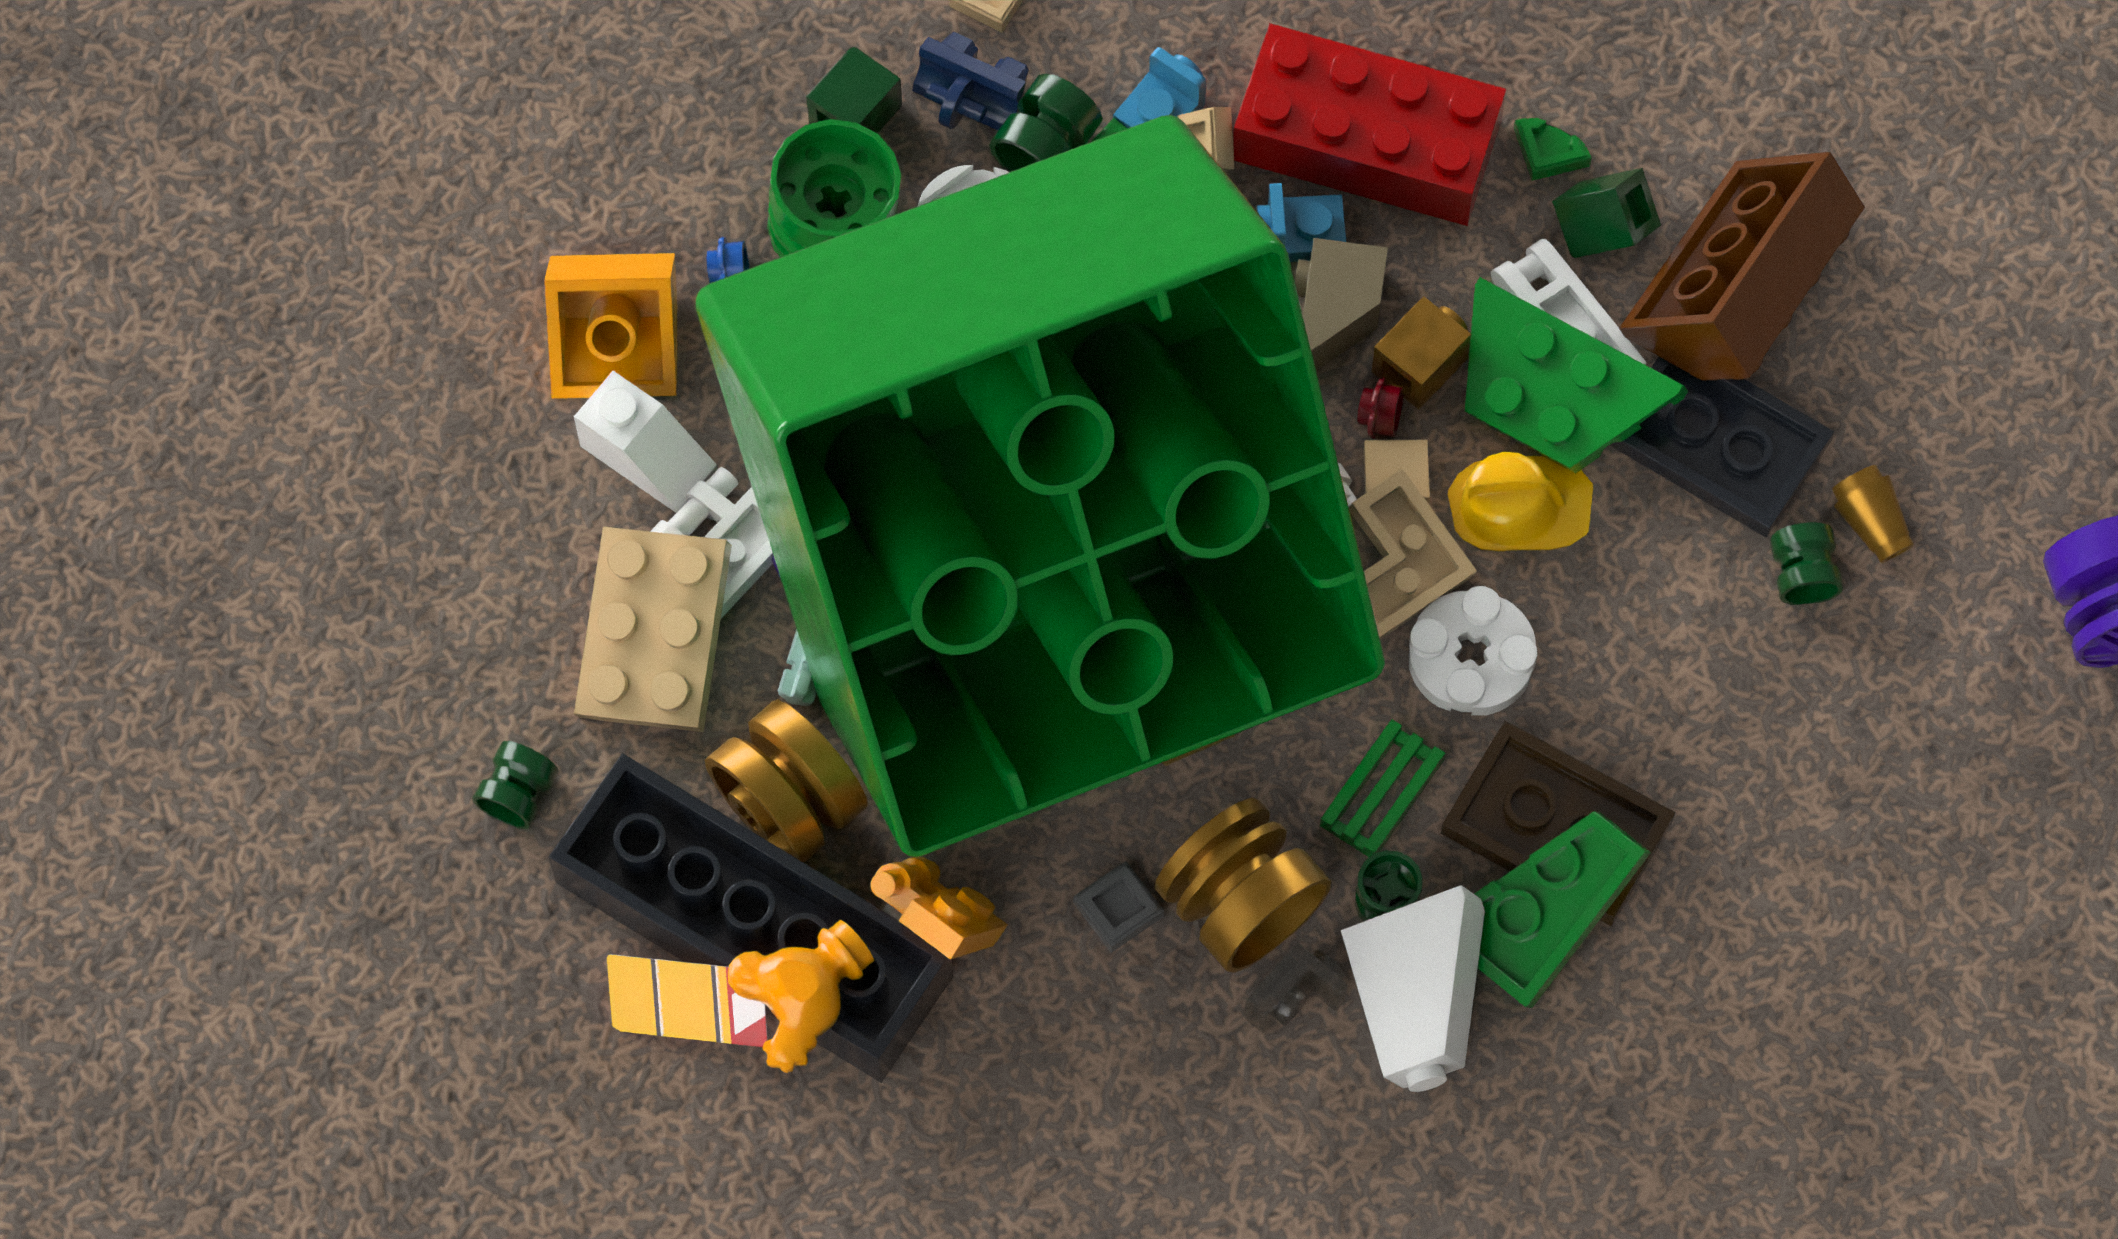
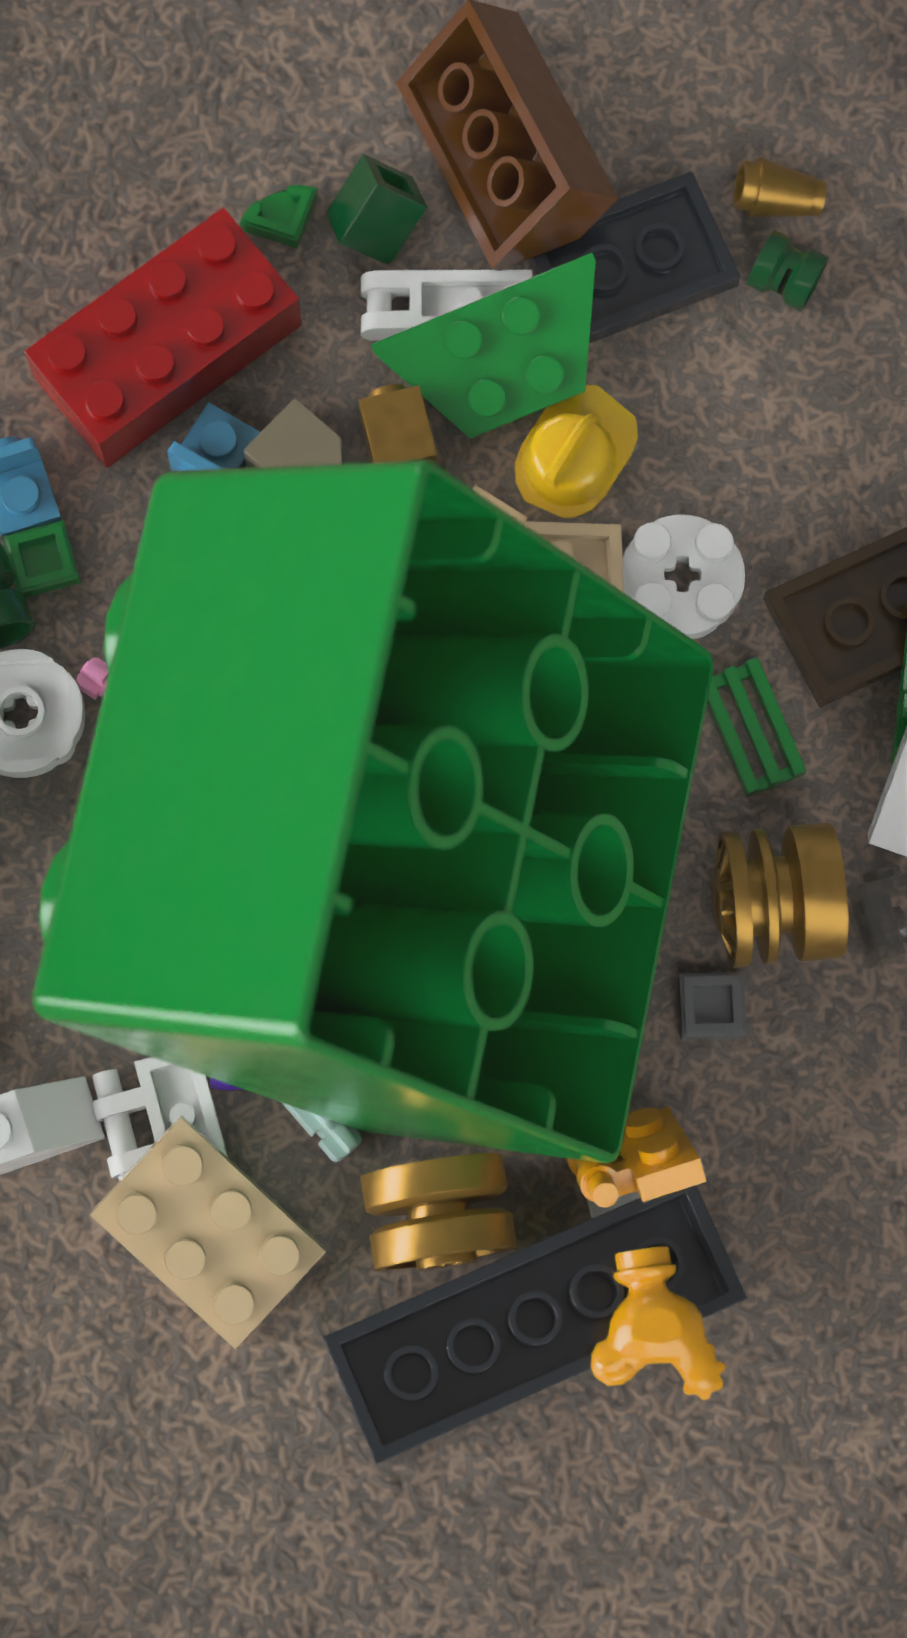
camera: 60 degrees left, 10 degrees up
dark green wheel [472,741,559,829] -> none
yellow sticker [607,954,768,1047] -> none
tan tile [1177,107,1234,171] -> none
dark green wheel [1355,850,1423,921] -> none

